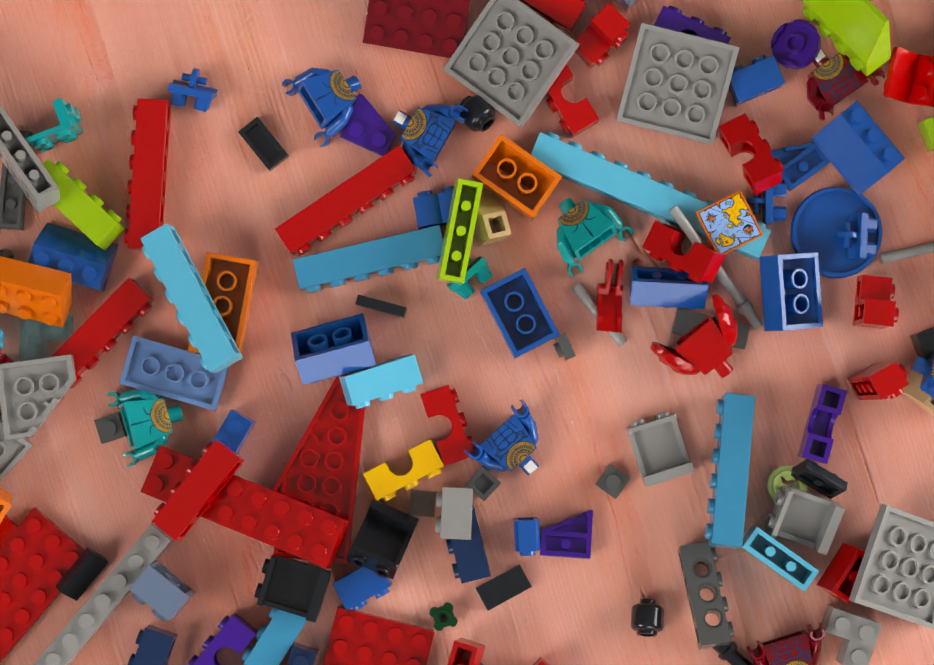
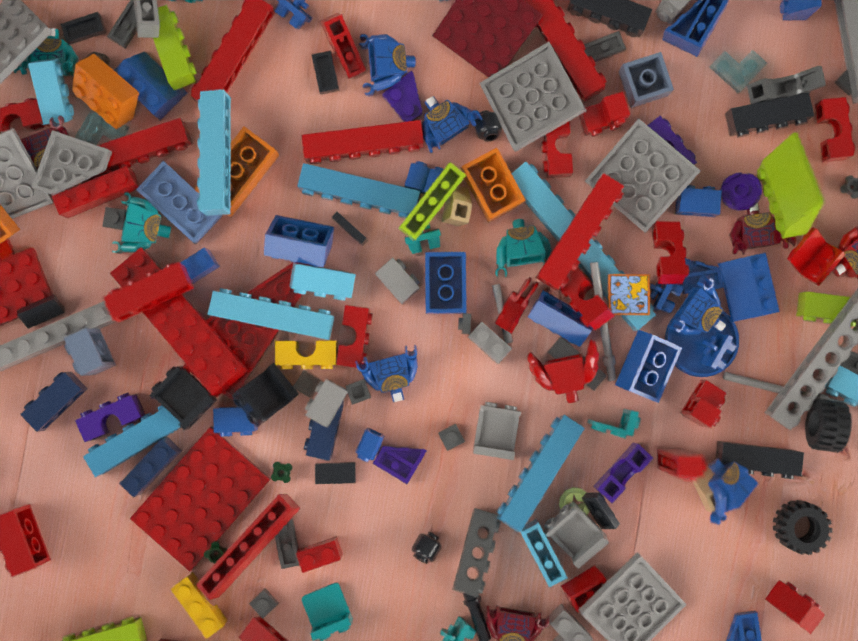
camera: 25 degrees right, 0 degrees up
none -> red brick [52,166,140,218]
none -> medium azure brick [208,288,335,340]
none -> red slope [320,13,366,79]
none -> light grey brick [375,258,420,304]
none -> light grey brick [468,322,512,364]
none -> red brick [535,173,624,291]
none -> teal bracket [587,409,641,439]
none -> blue torso [669,275,726,335]

